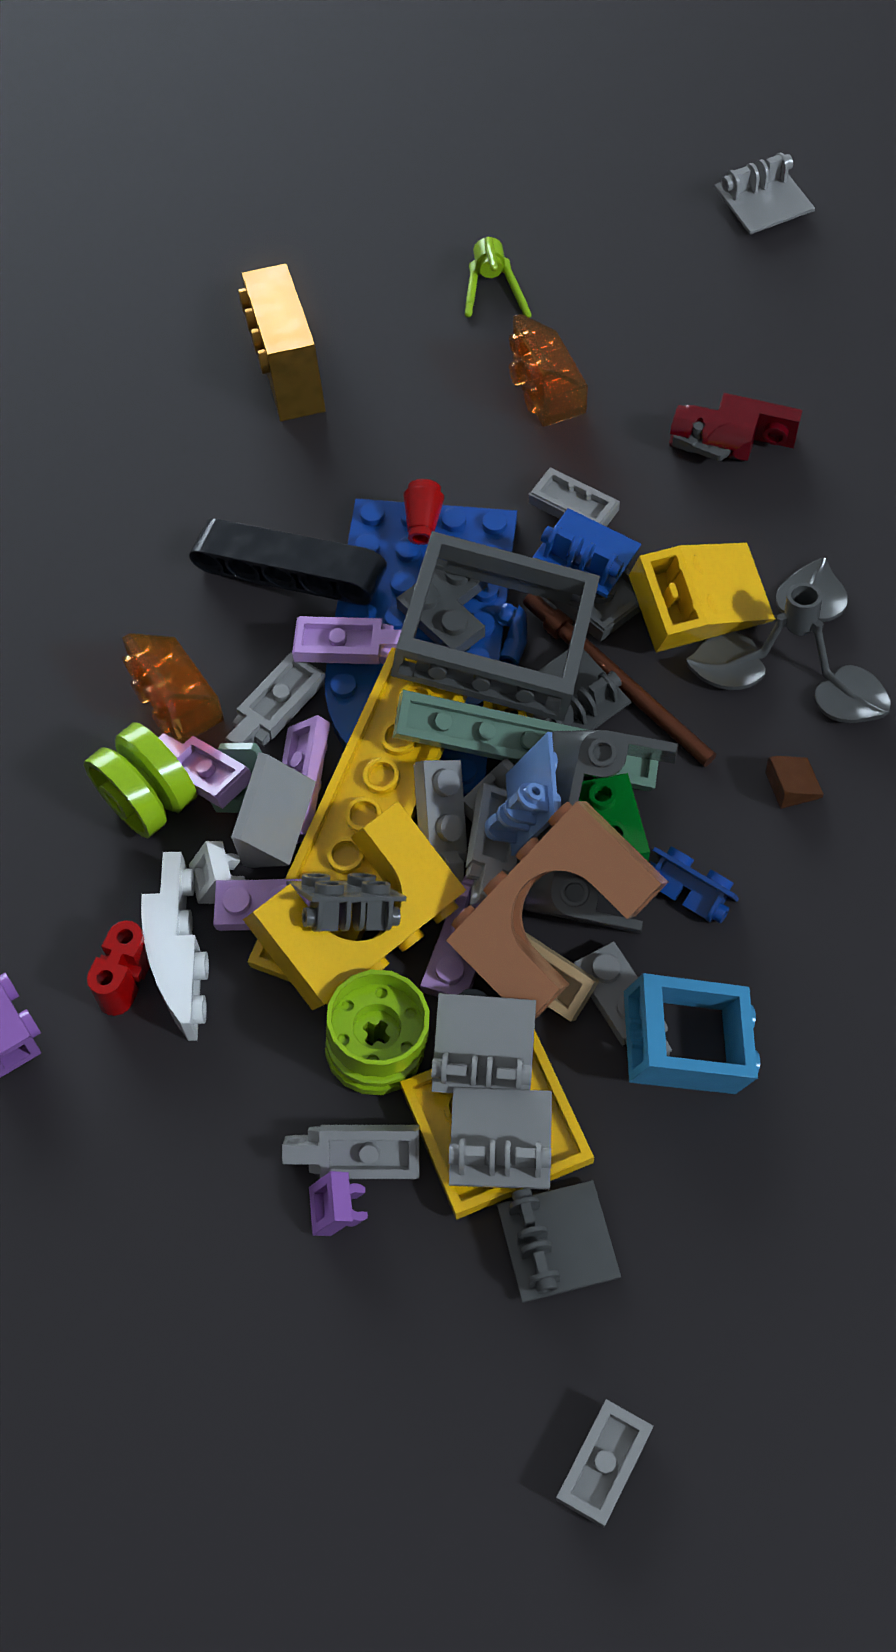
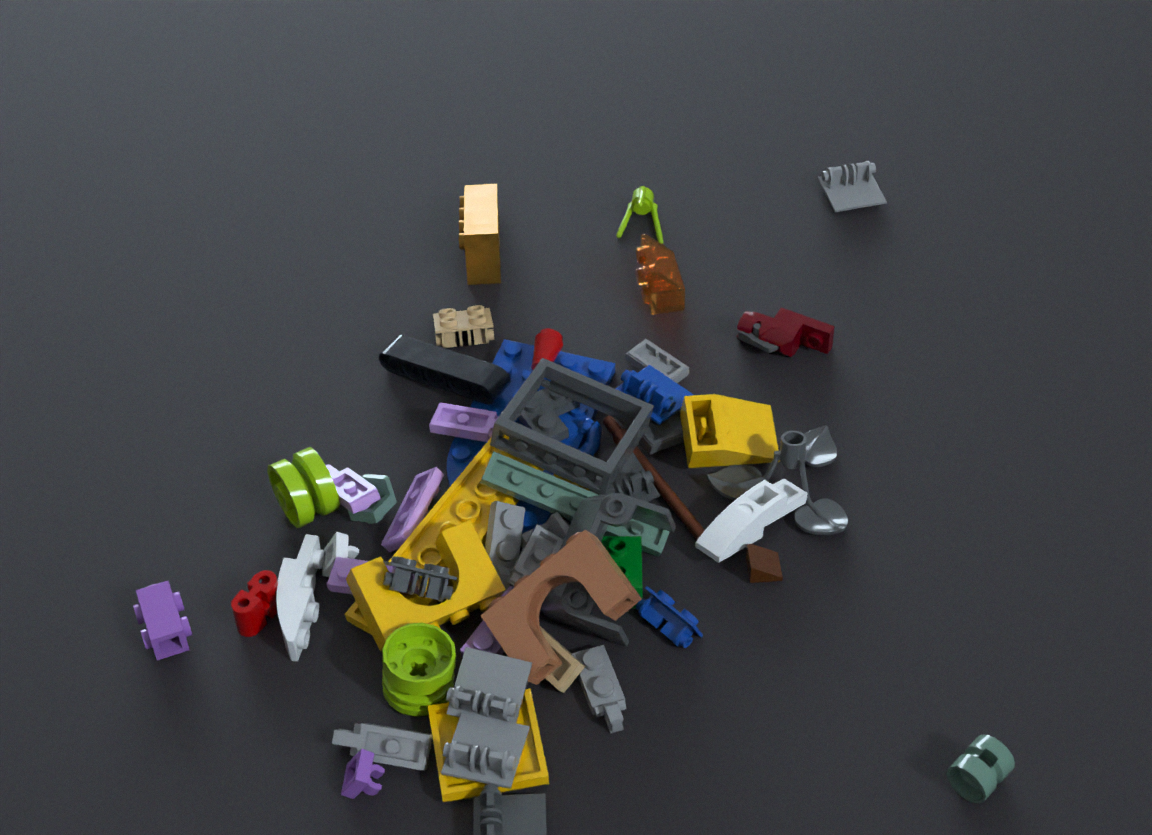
camera: 10 degrees right, 15 degrees down
clear orange slope [122,633,224,744] -> none
light grey hinge [226,653,326,746] -> none
light grey slope [231,752,316,868] -> none
medium blue hinge [485,732,561,856] -> none
dark azure window [624,973,760,1094] -> none
none -> tan hinge [433,305,494,348]
none -> white slope [695,479,808,563]

